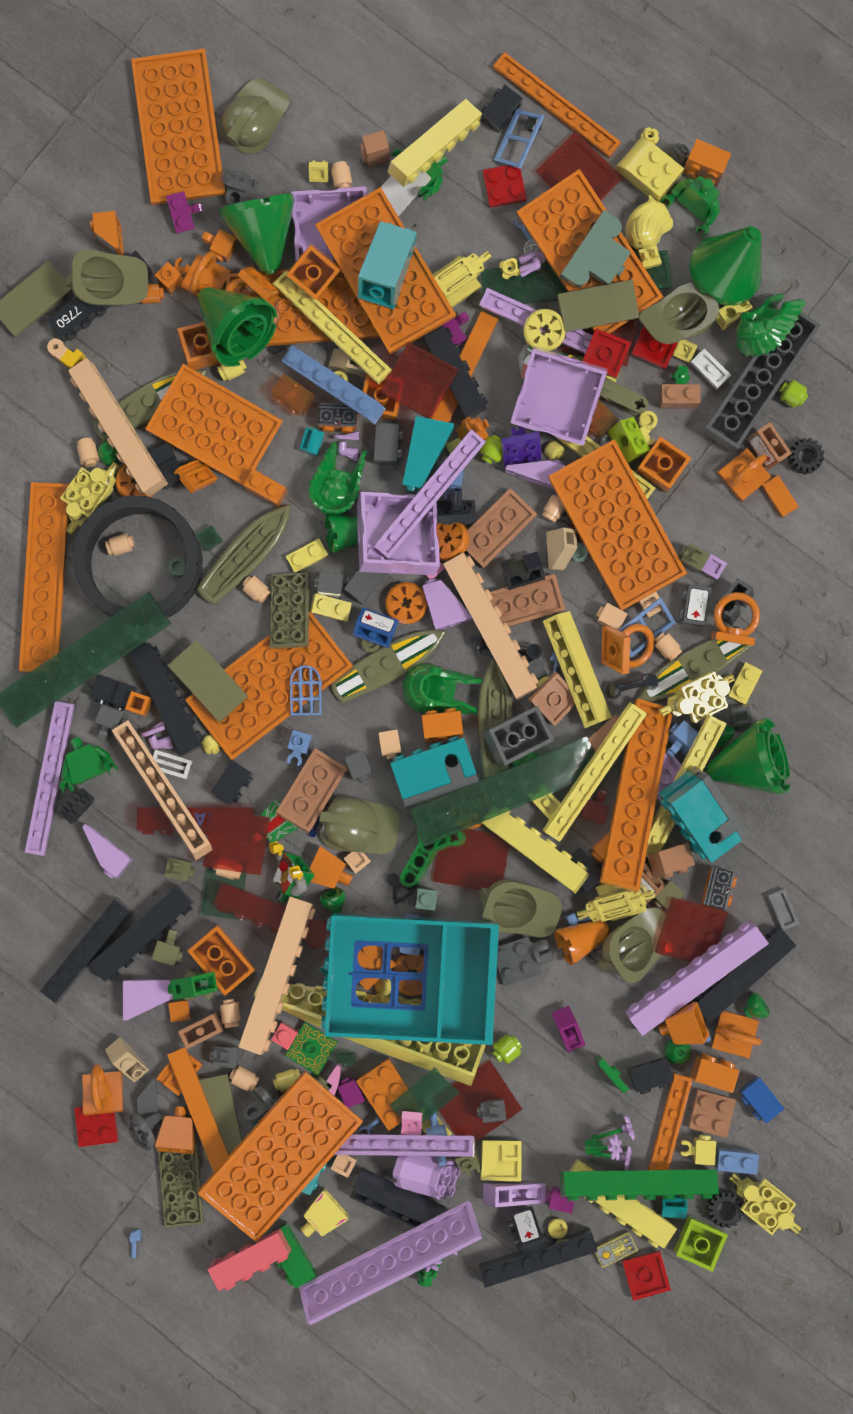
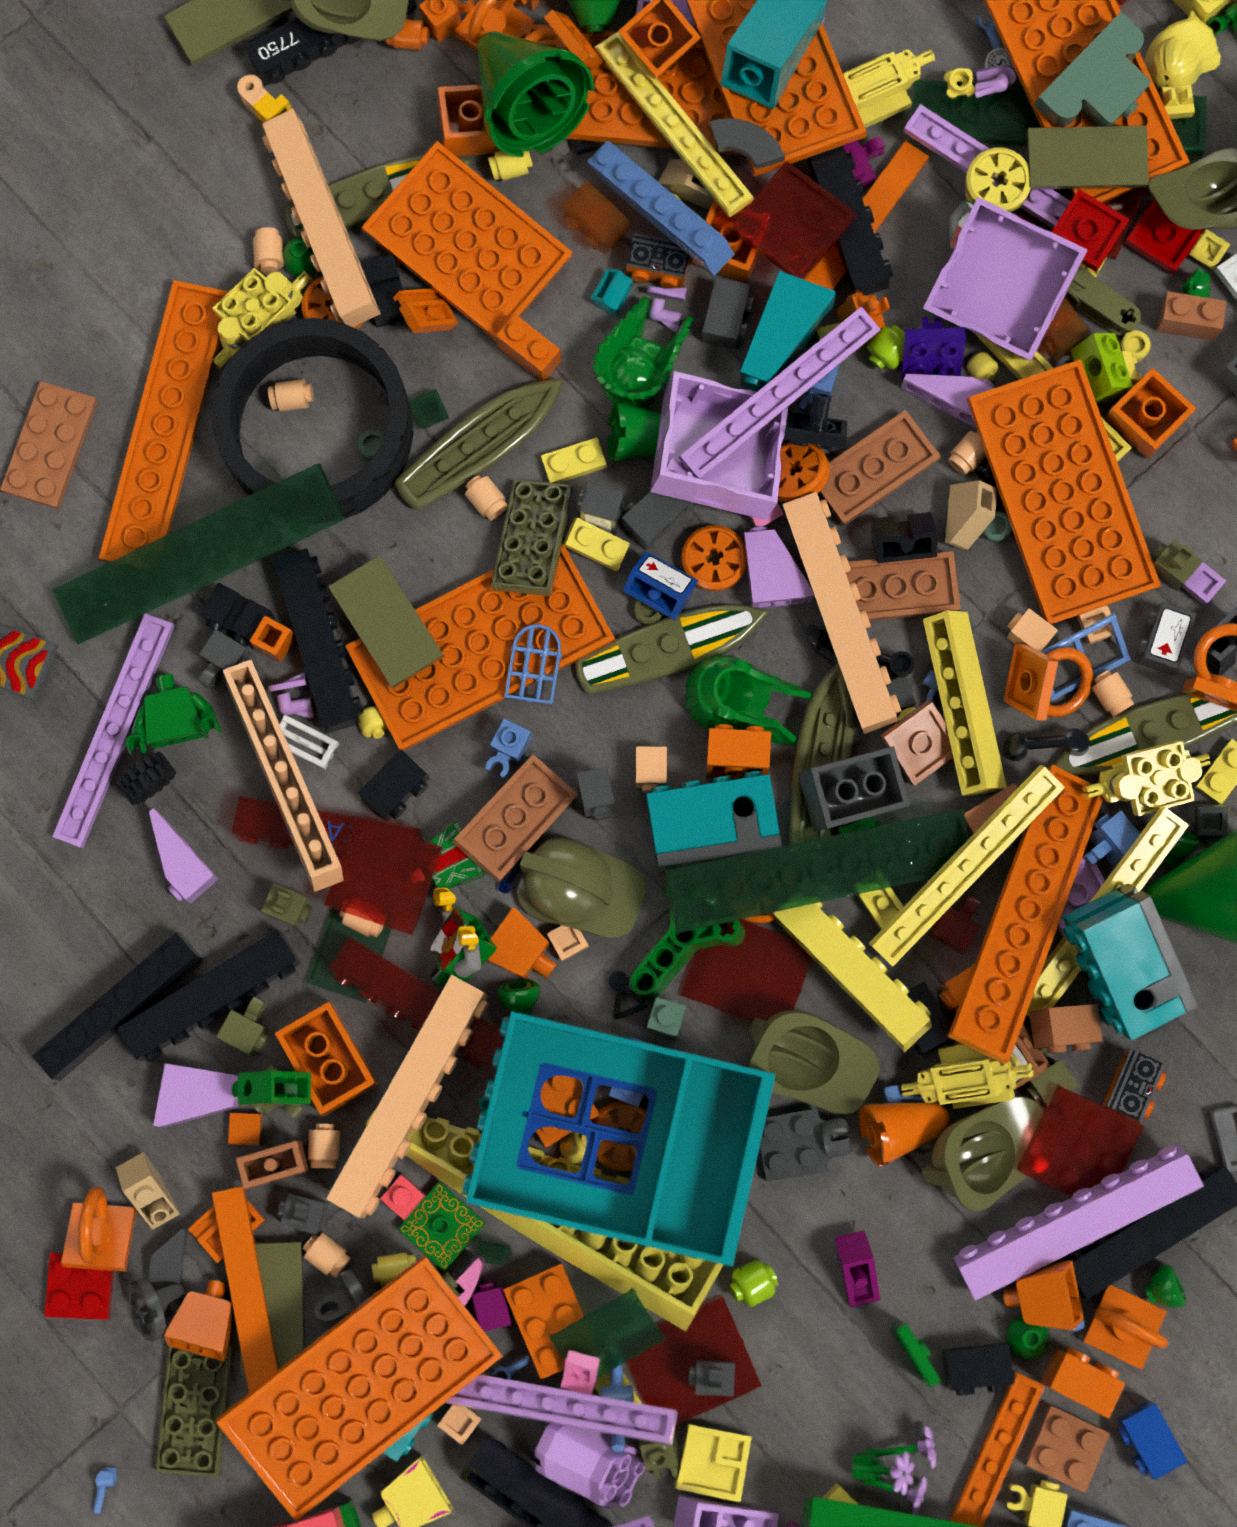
camera: 15 degrees right, 5 degrees down
none -> dark grey tile [710,118,785,170]

